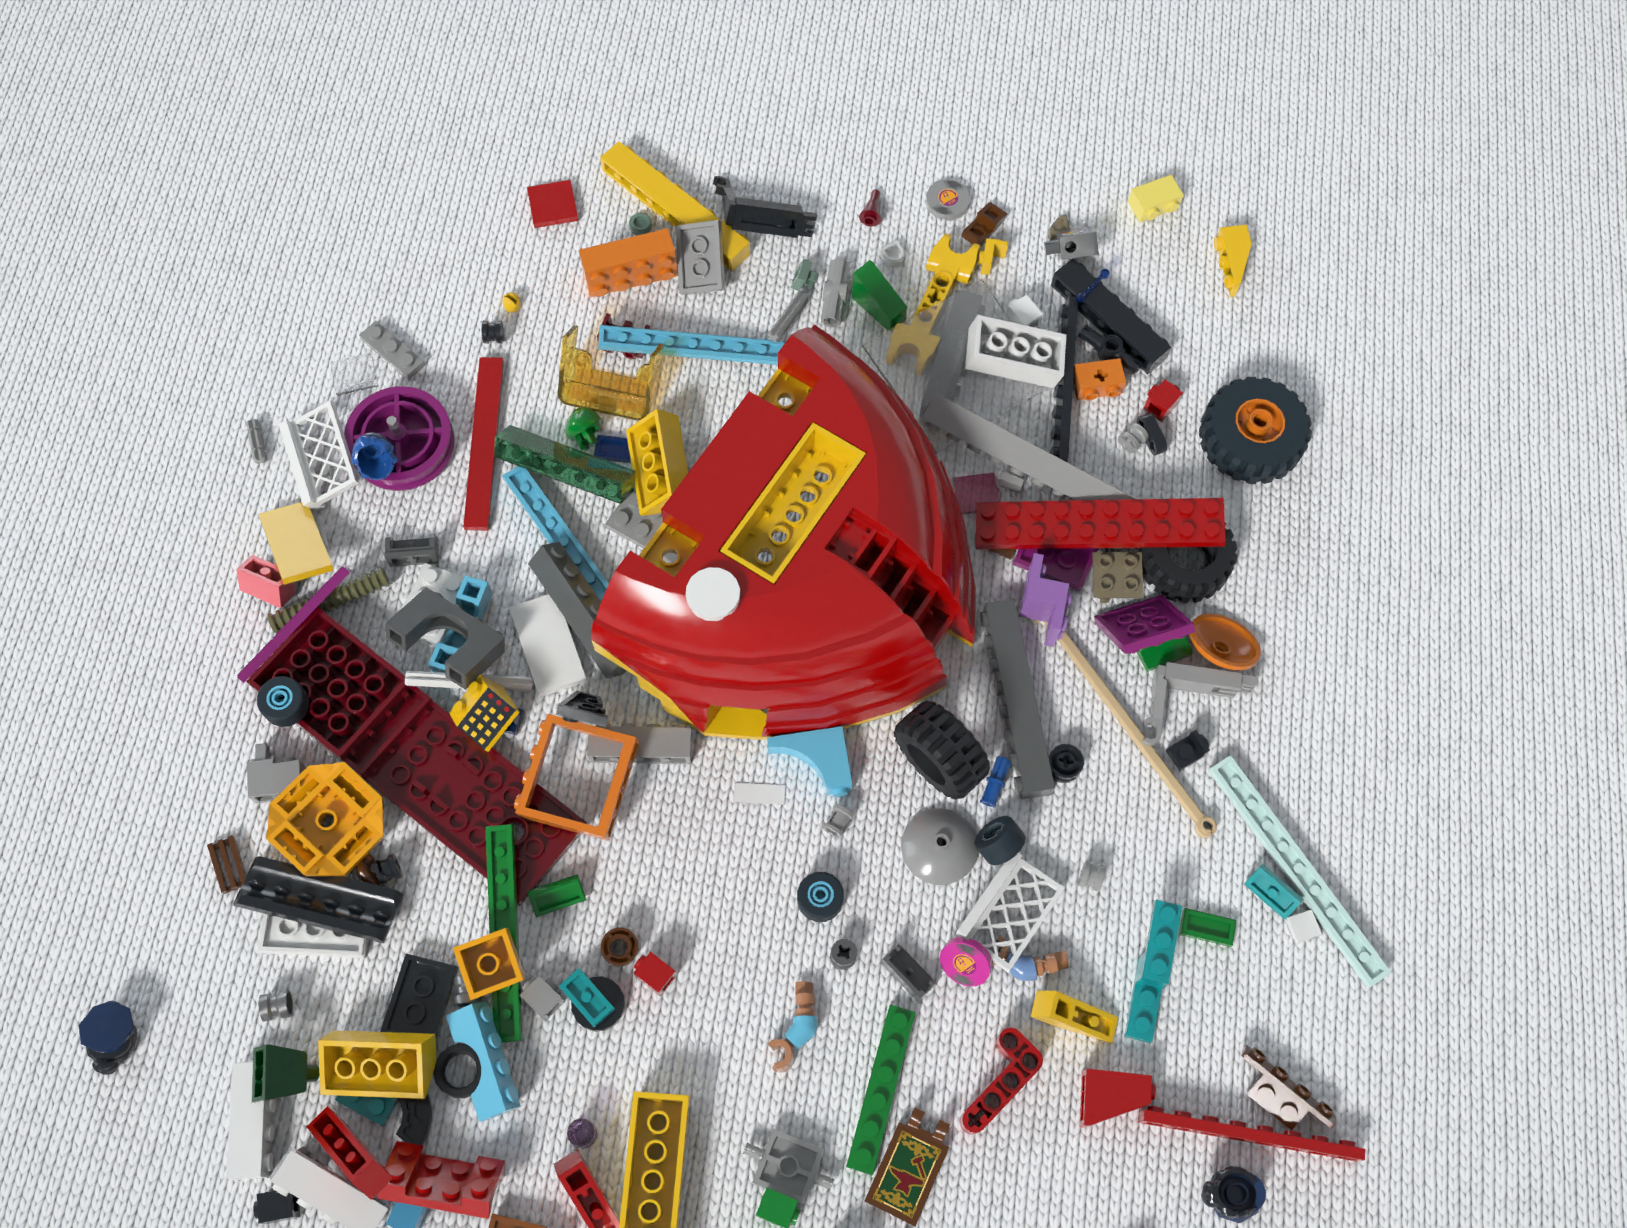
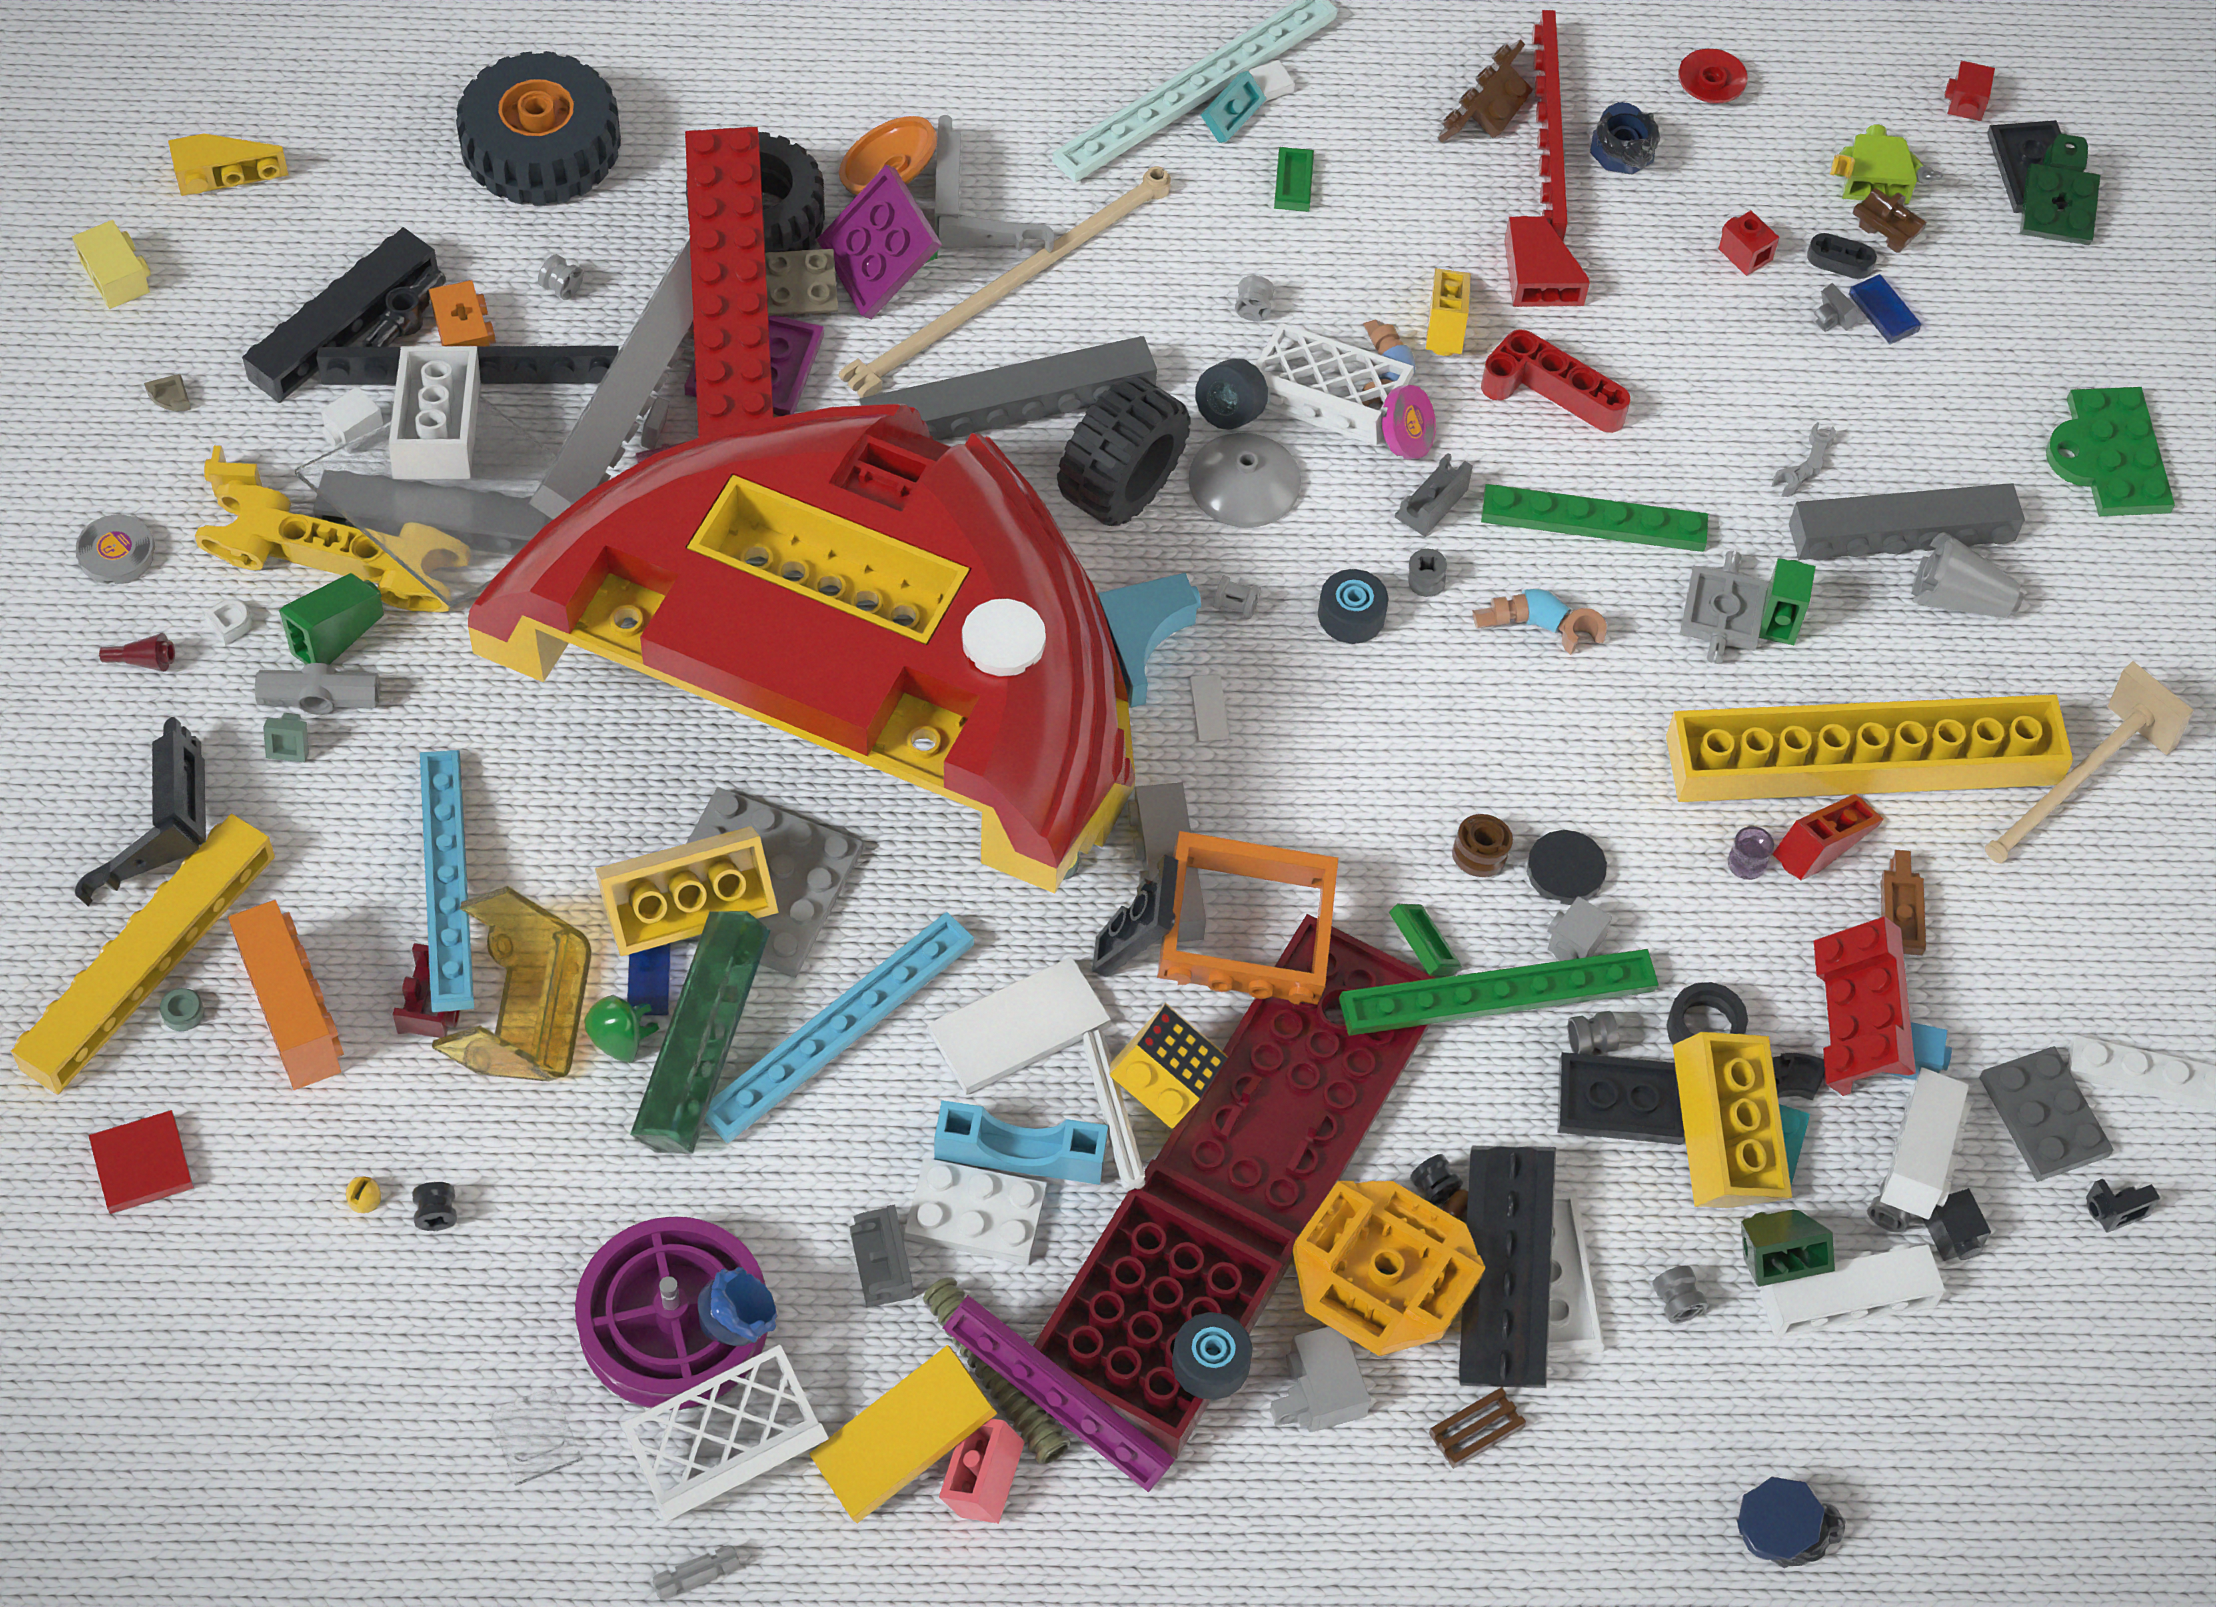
camera: 100 degrees left, 10 degrees down
red brick [306,1106,393,1200] -> none
light grey plate [359,320,425,381] -> none
dark grey arch [385,587,505,690] -> none
medium azure arch [446,1002,521,1122] -> none
light orange brick [453,928,526,1000] -> none
red tile [463,357,504,531] -> none
dark grey brick [528,542,627,679] -> none
teal plate [559,968,615,1028] -> none
red brick [634,951,677,997] -> none
light grey plate [676,220,725,295] -> none
light grey axle [768,290,809,343] -> none
tile [864,1107,950,1227] -> none
reddish brown slope [961,202,1008,247] -> none
medium lavender bracket [1019,553,1072,647] -> none
torso [1044,226,1099,260] -> none
black wheel [1048,744,1084,783] -> none
clear blue hinge [1076,269,1110,302] -> none
teal bracket [1124,899,1182,1043] -> none
black beam [1137,412,1167,456] -> none
red brick [1143,379,1183,422] -> none
black bracket [1166,729,1210,771] -> none

